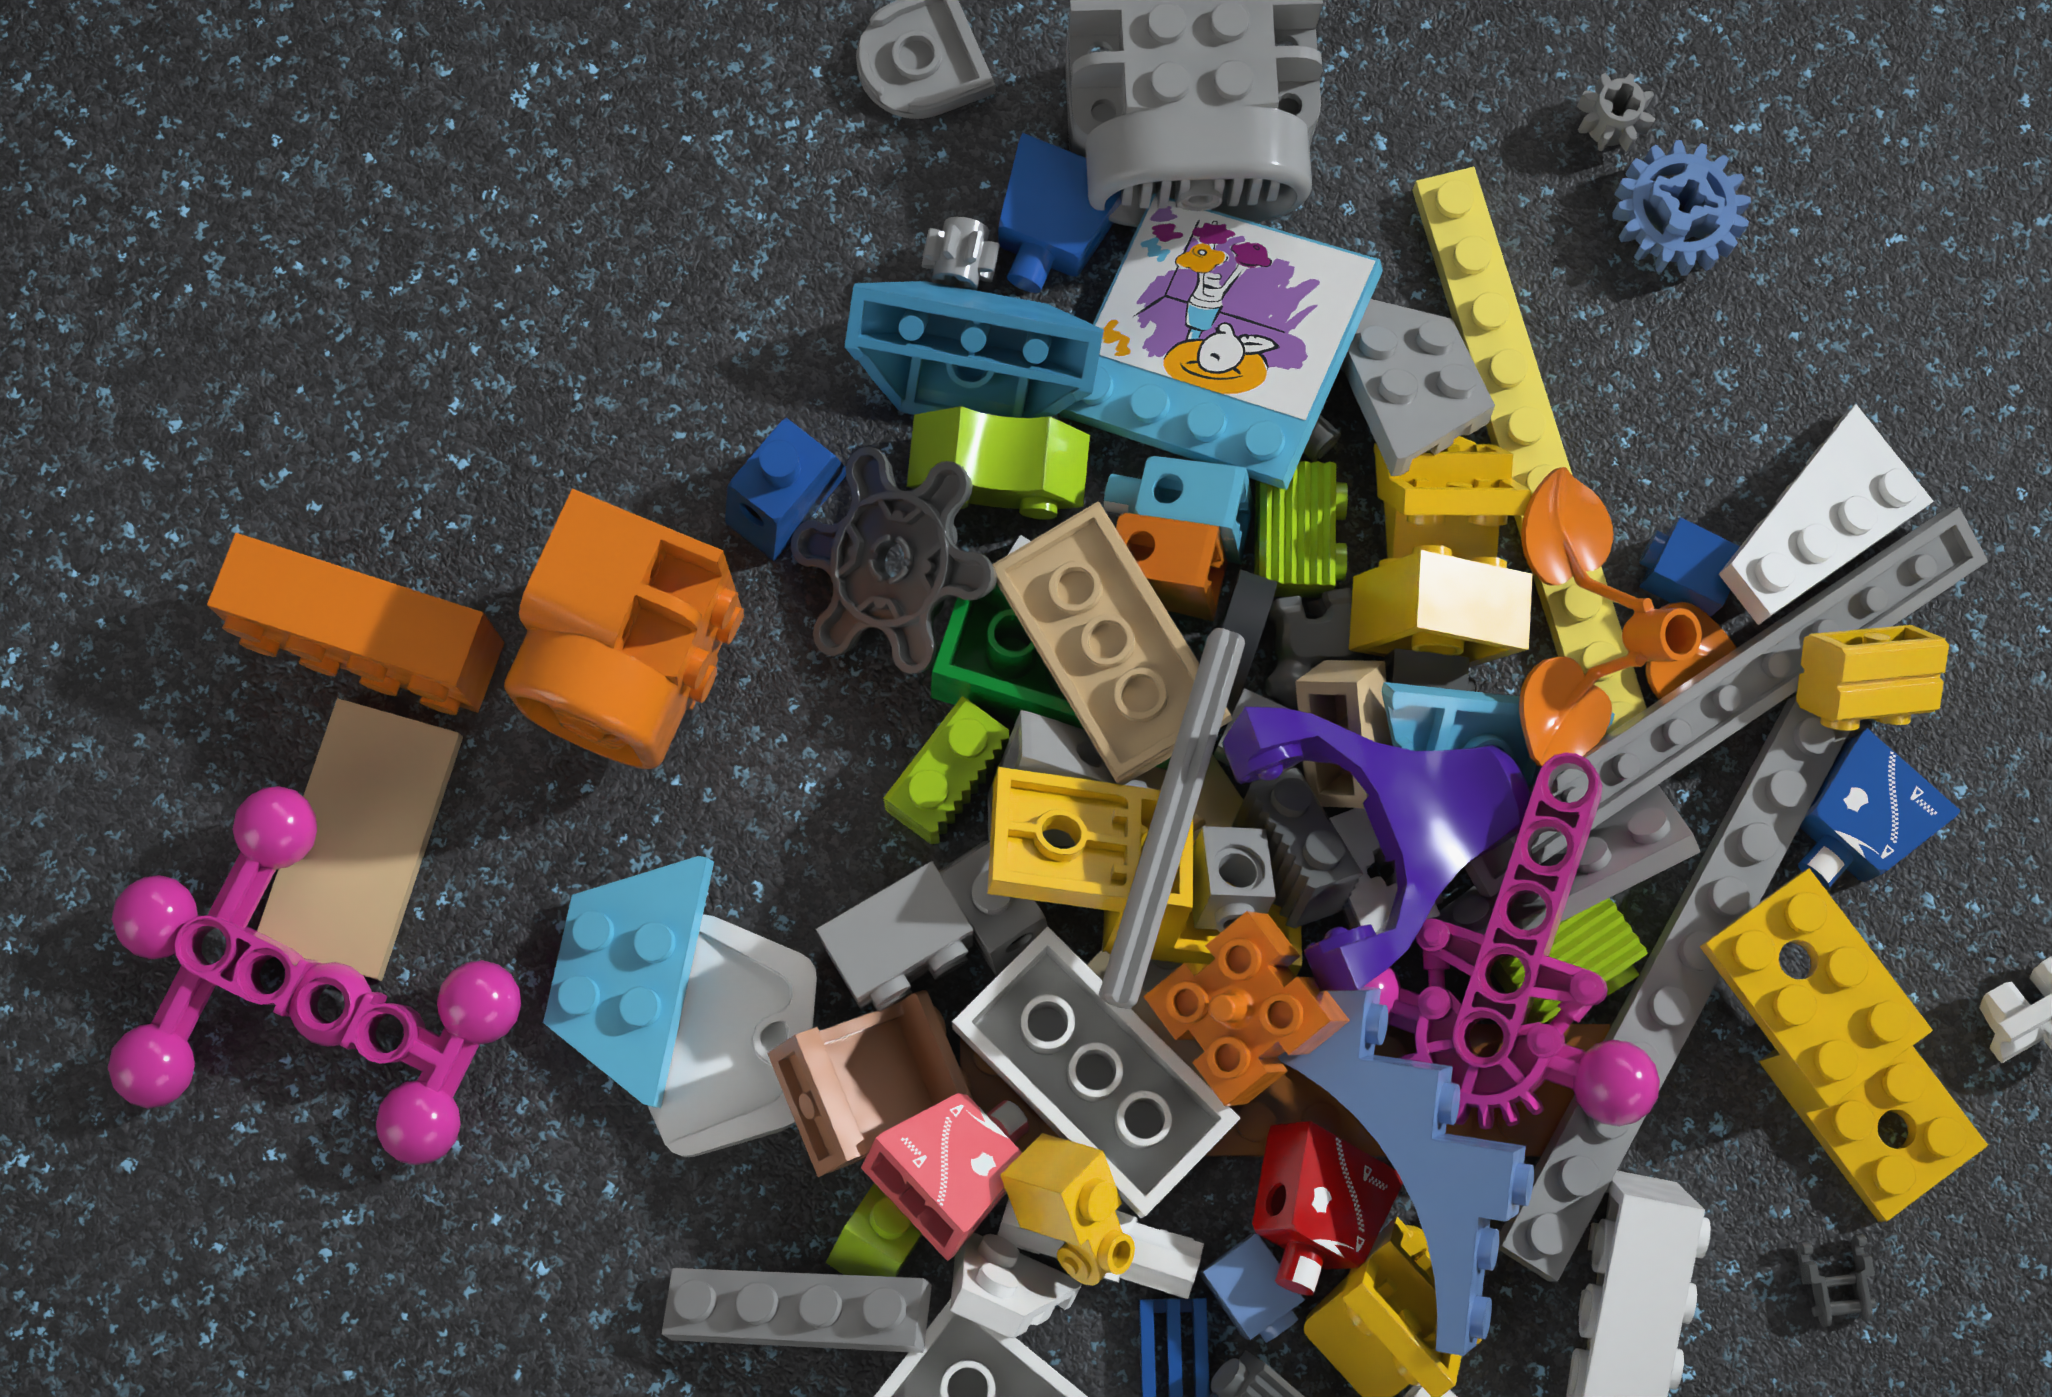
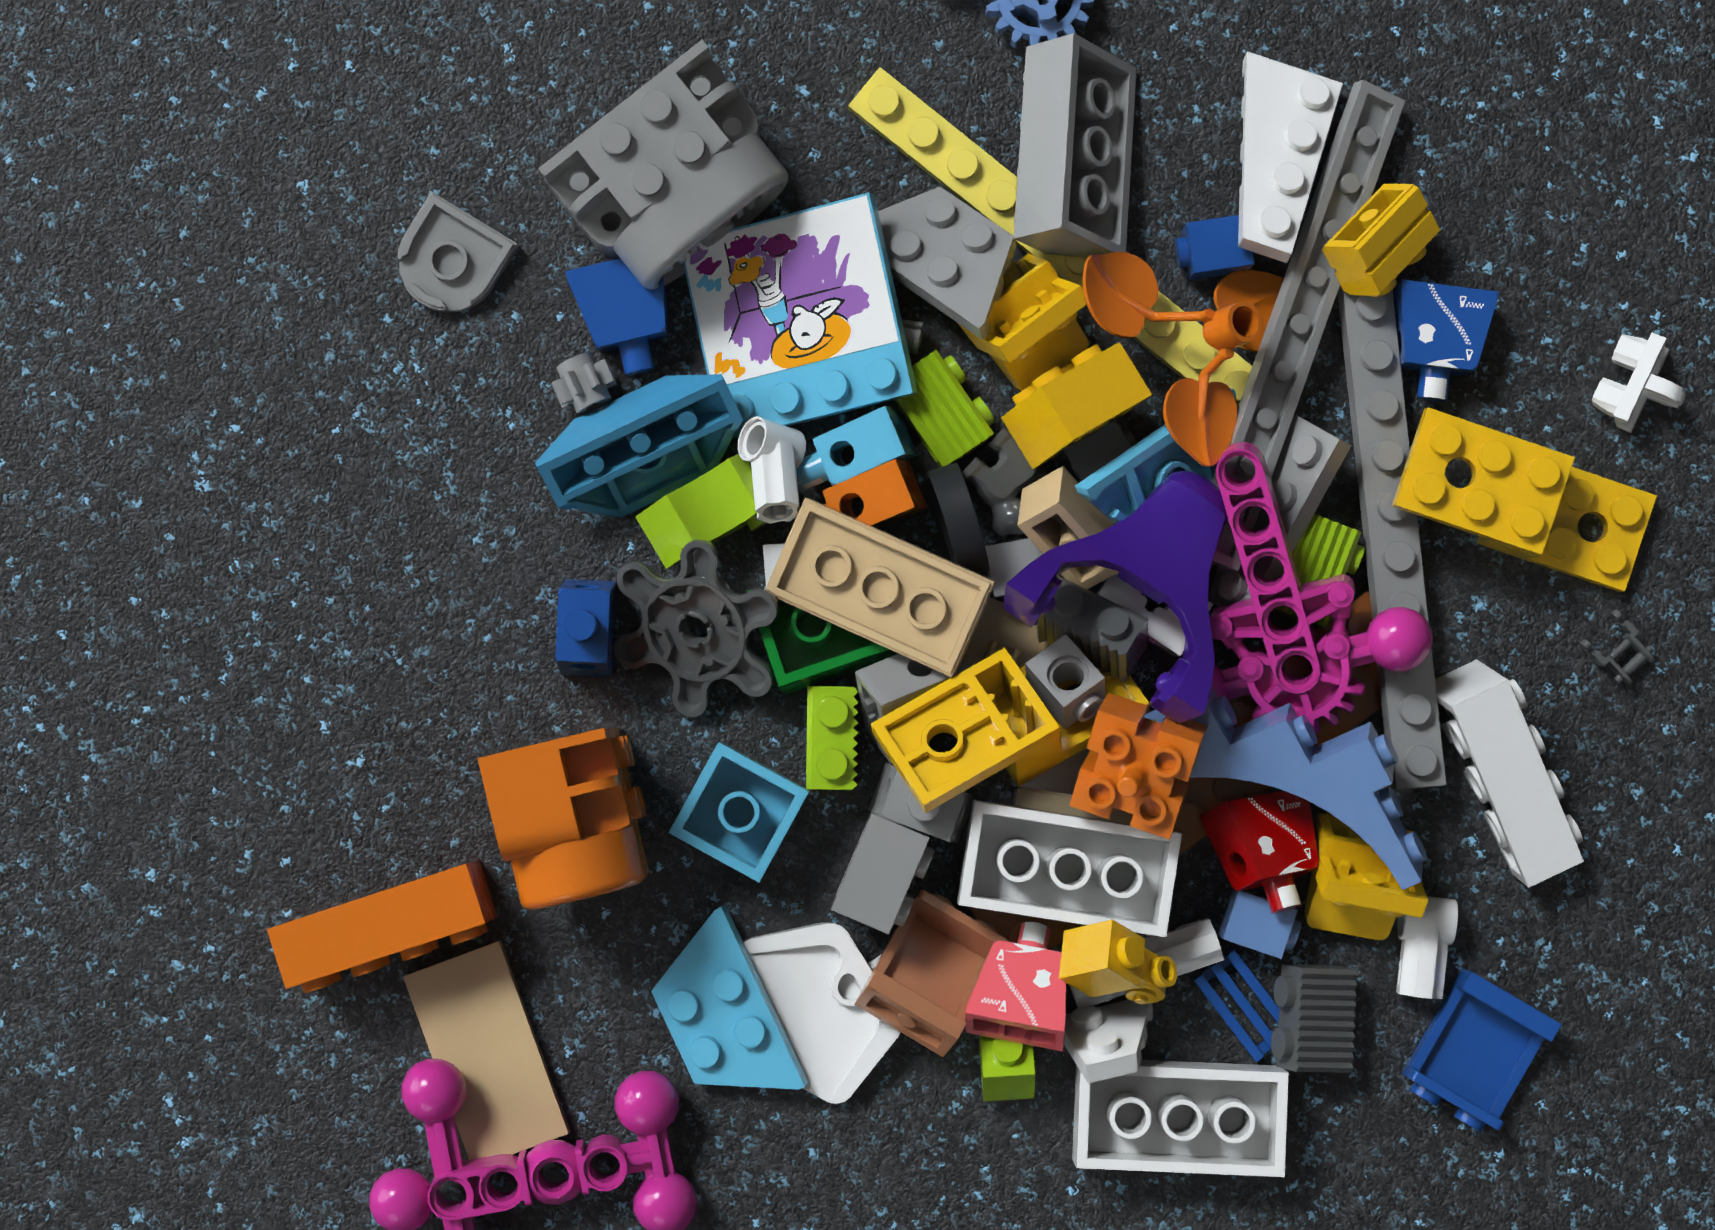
camera: 30 degrees left, 10 degrees up
light grey plate [662,1268,932,1353] -> none
light grey axle [1099,628,1245,1009] -> none
none -> medium azure brick [669,742,810,882]
none -> white piece [737,416,806,524]
none -> light grey slope [1013,33,1137,257]

